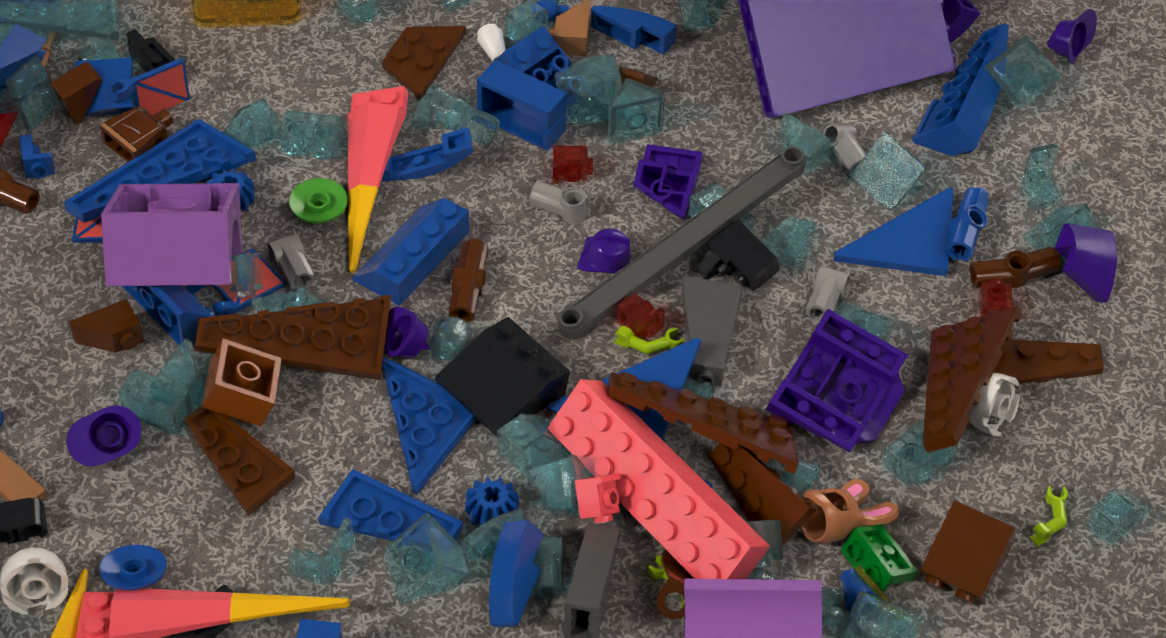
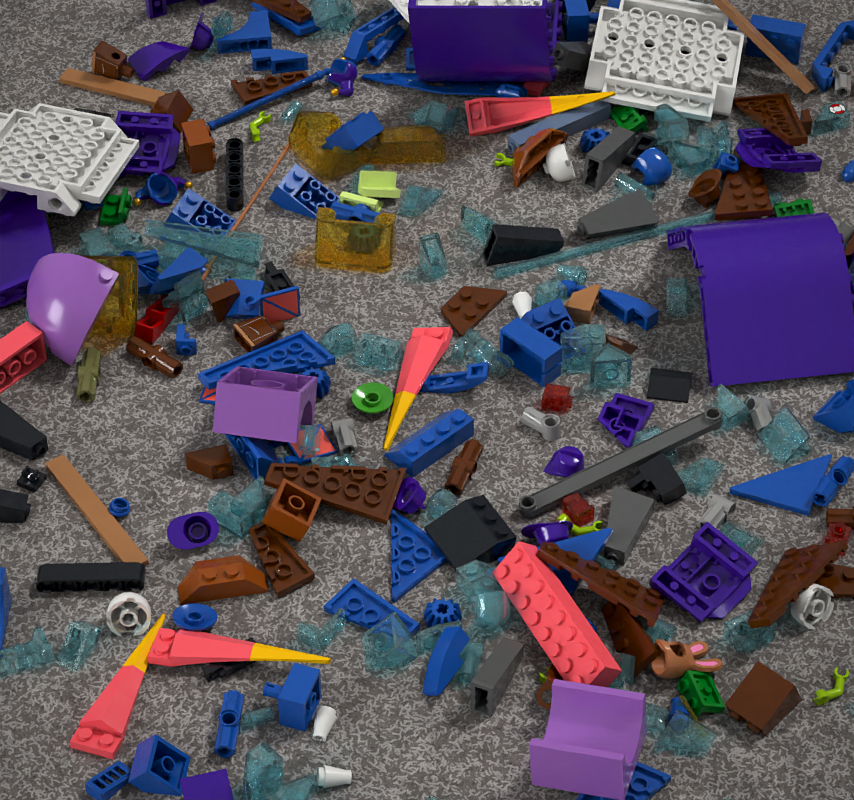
camera: 15 degrees right, 5 degrees down
coral brick [574,473,620,523] -> none
none -> dark orange wedge [177,555,268,605]
none -> dark purple piece [521,521,573,546]
none -> black slope [647,368,692,403]

